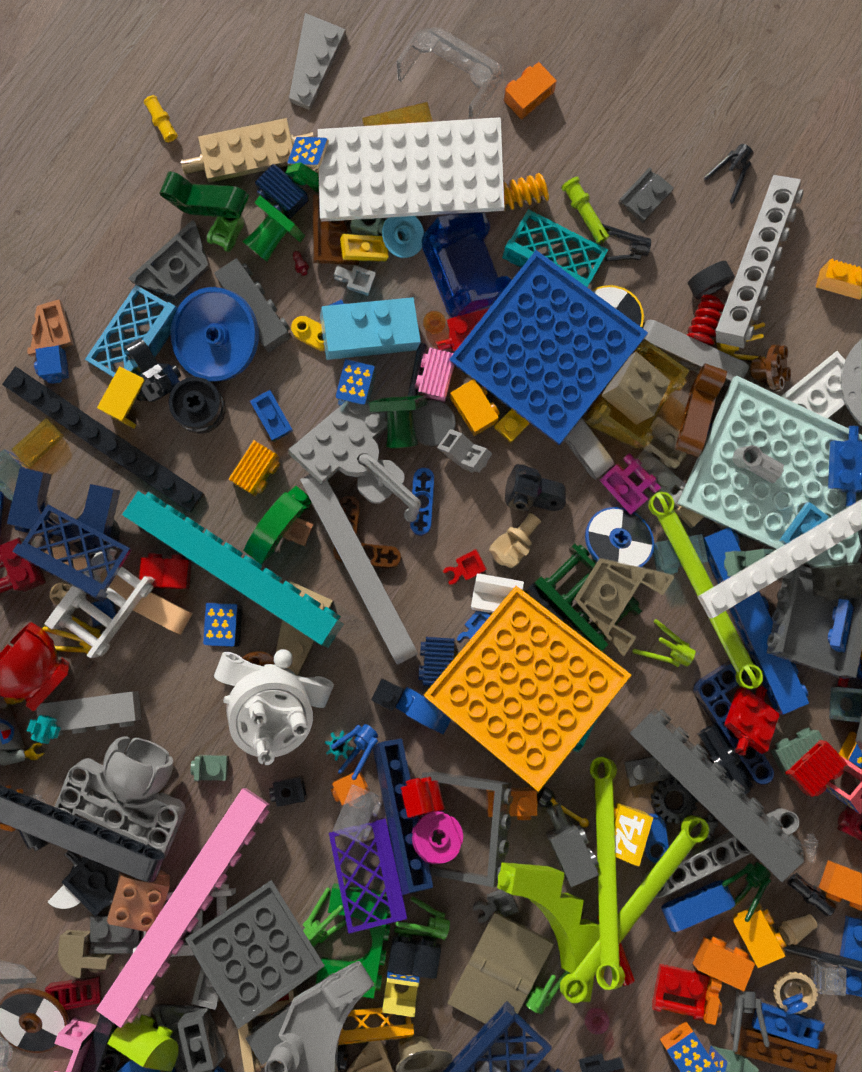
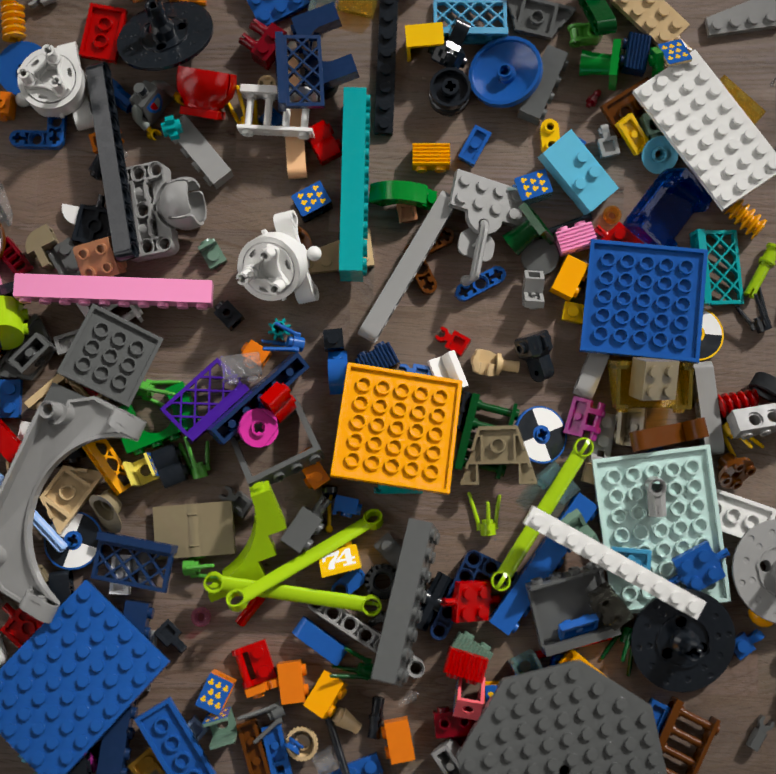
camera: 60 degrees right, 0 degrees up
none -> blue brick [332,495,362,518]

